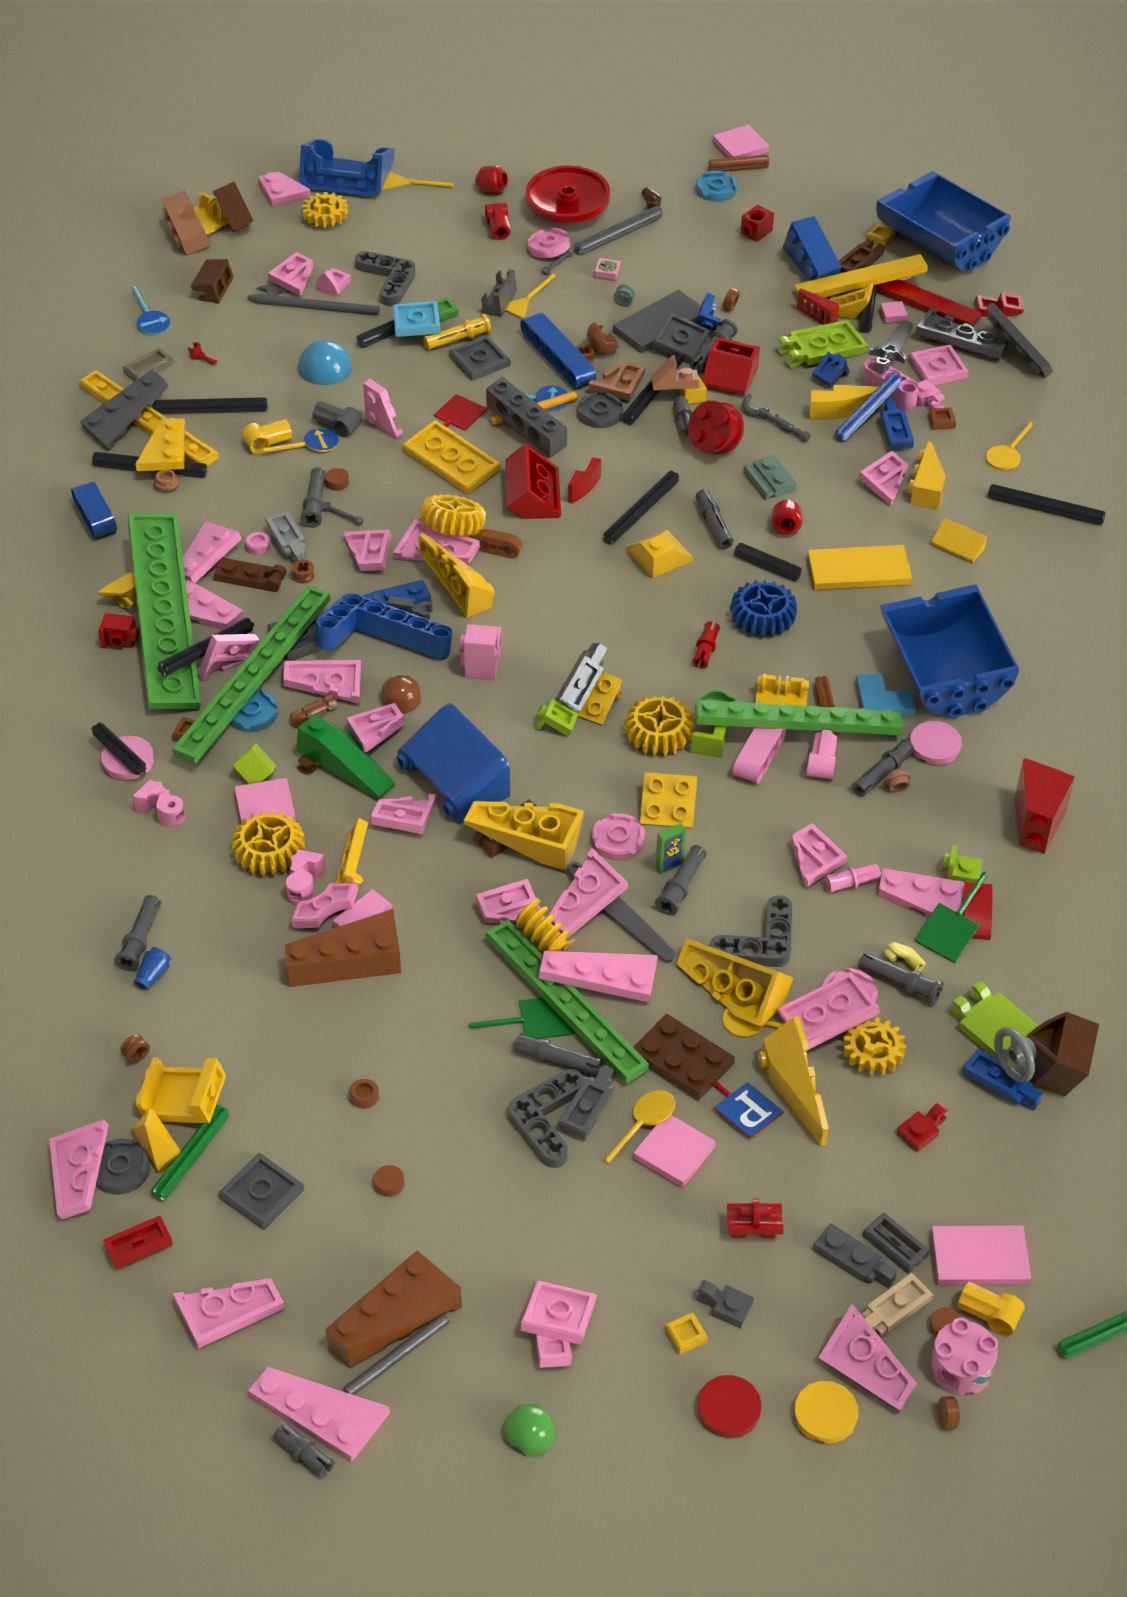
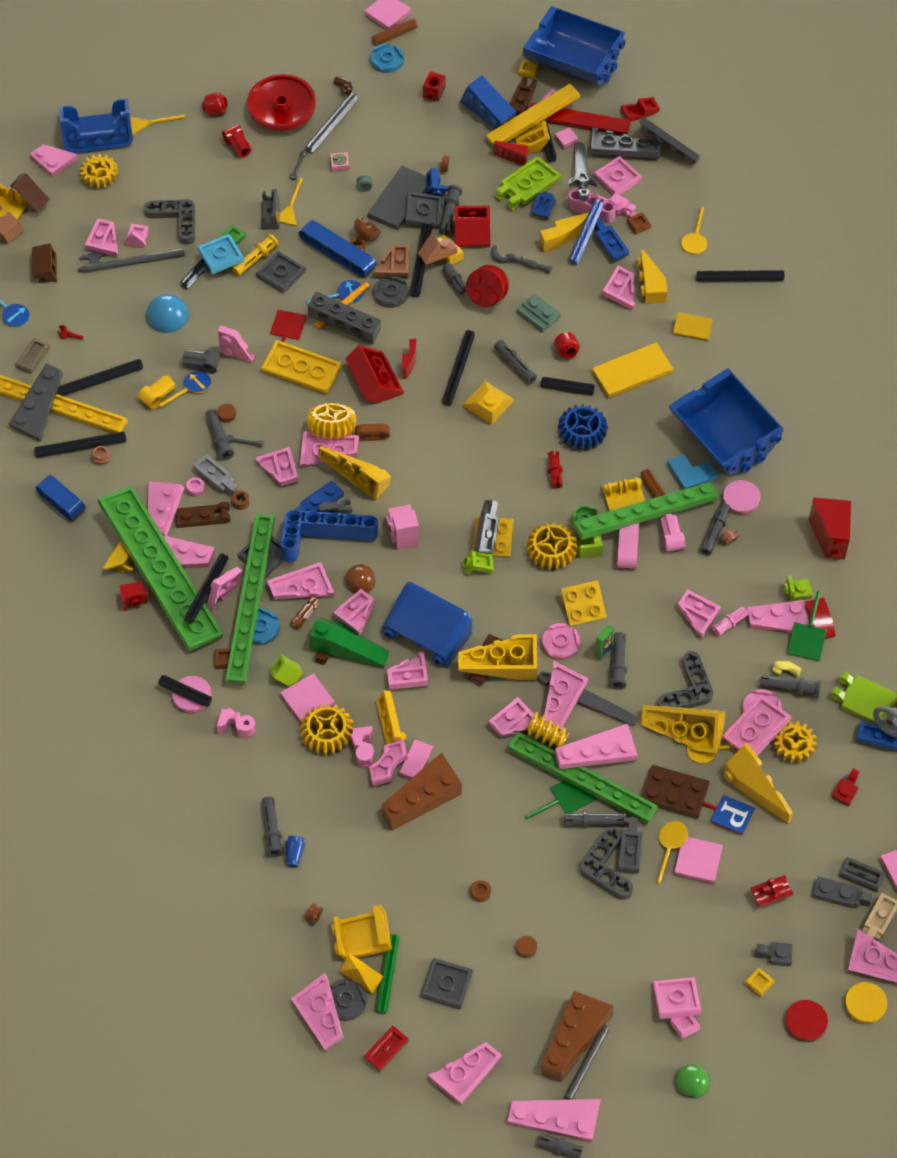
camera: 20 degrees left, 10 degrees up
yellow wing [136,418,185,471] -> none
bright pink tile [528,228,571,258] -> none

